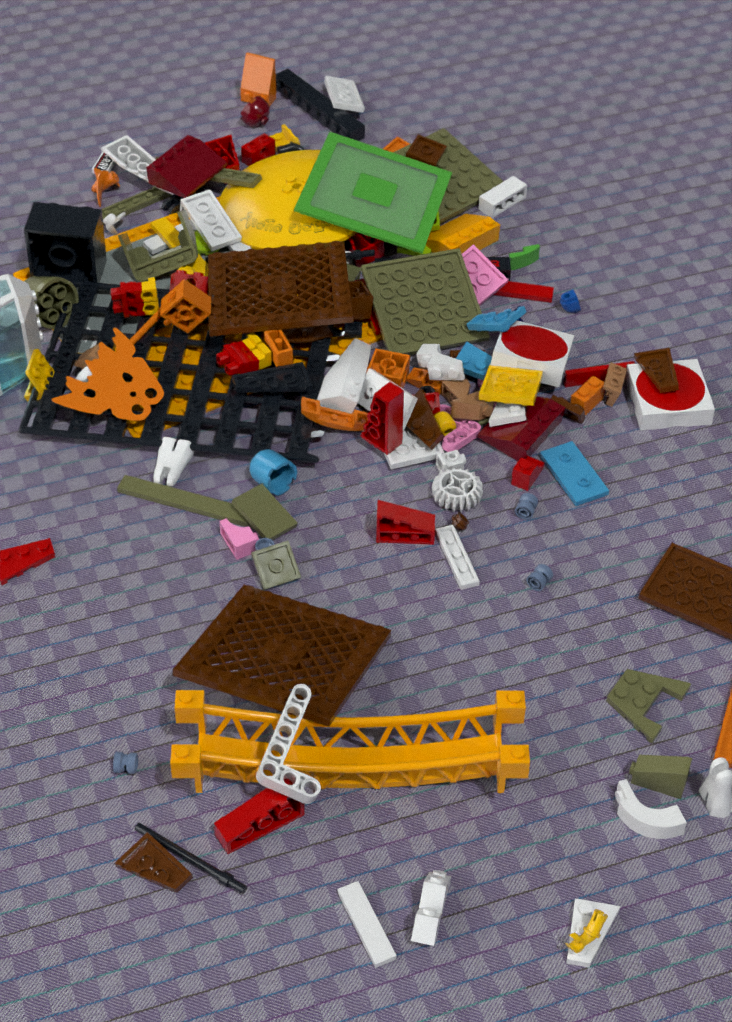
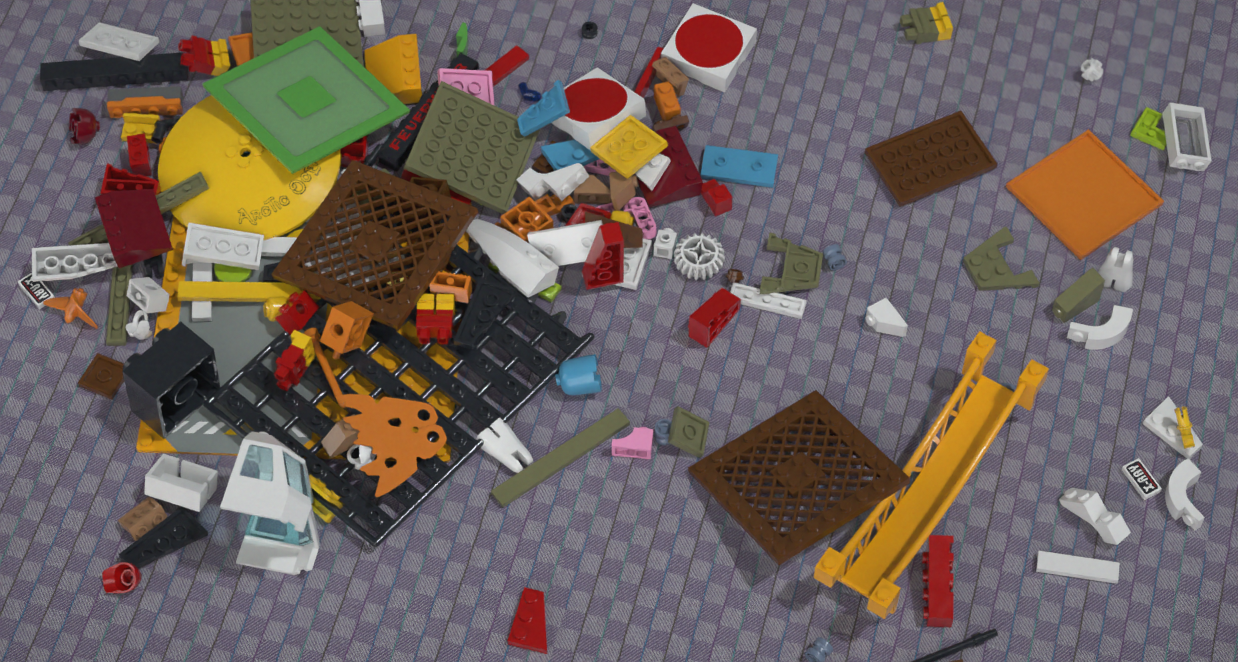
camera: 55 degrees left, 10 degrees up
olive cone [24,276,79,329] -> none
olive windscreen [118,210,198,281] -> none
olive tile [232,484,298,540] -> none
orange slope [240,52,276,107] -> none
white beam [256,684,321,804] -> none
orange slope [301,397,368,431] -> none
reddish brown tile [405,134,447,167] -> none
sand blue wheel [515,493,538,520] -> none
blue piece [560,289,581,313] -> none
reddish brown wing [634,348,679,393] -> none
none -> orange piece [107,86,183,118]
none -> white brick [126,277,169,313]
none -> red hips [178,35,230,76]
none -> black bush [582,21,598,39]
none -> olive wing [760,232,823,294]
none -> white slope [865,298,908,337]
none -> tile [1122,458,1162,500]
none -> white arch [1165,458,1205,530]

